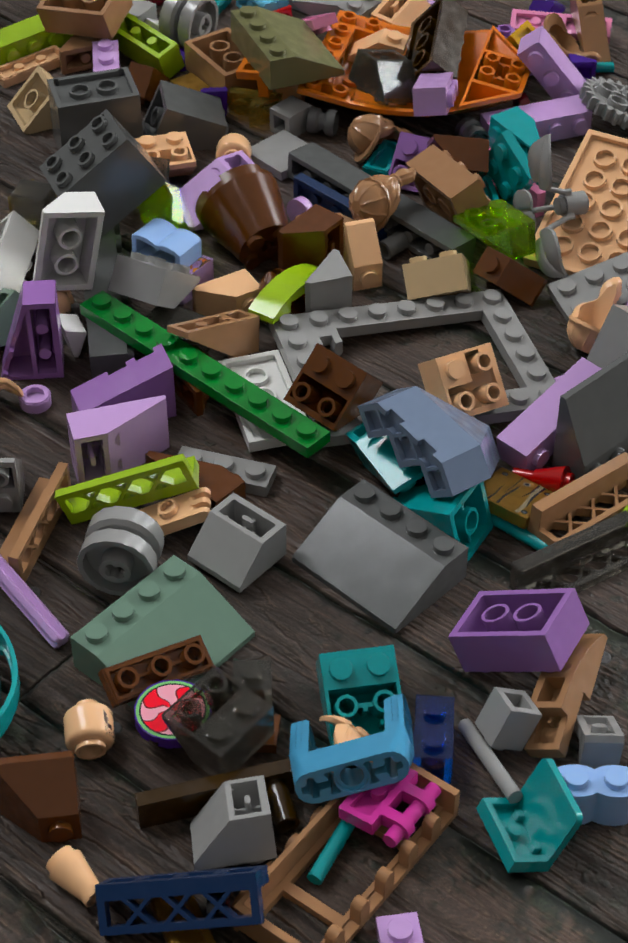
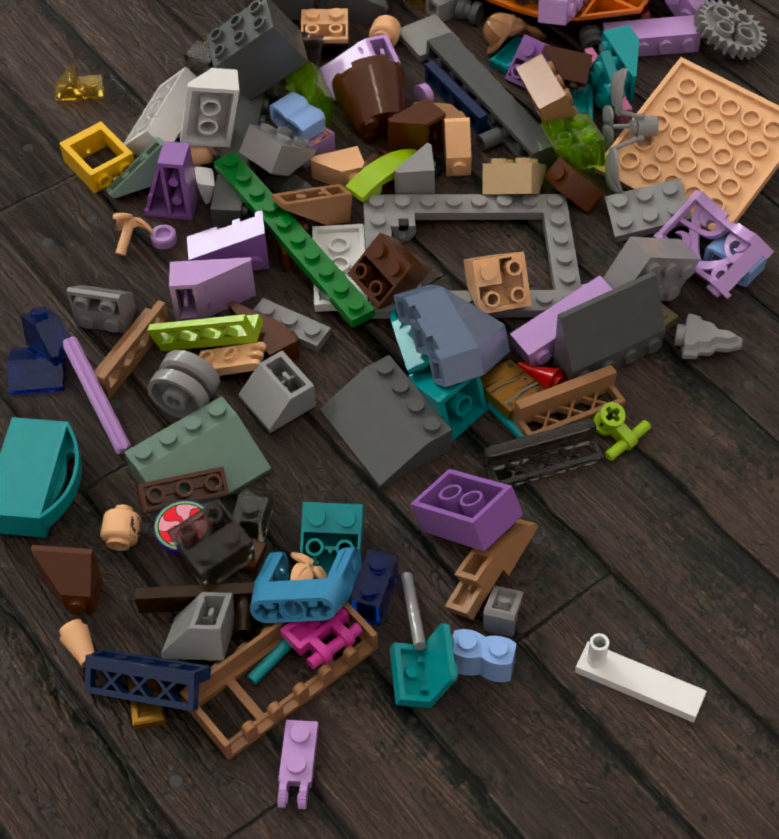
camera: 15 degrees right, 10 degrees up
medium nougat piece [349,166,417,233] -> none
light grey brick [475,687,542,751] -> none
light nougat piece [567,277,622,354] -> none

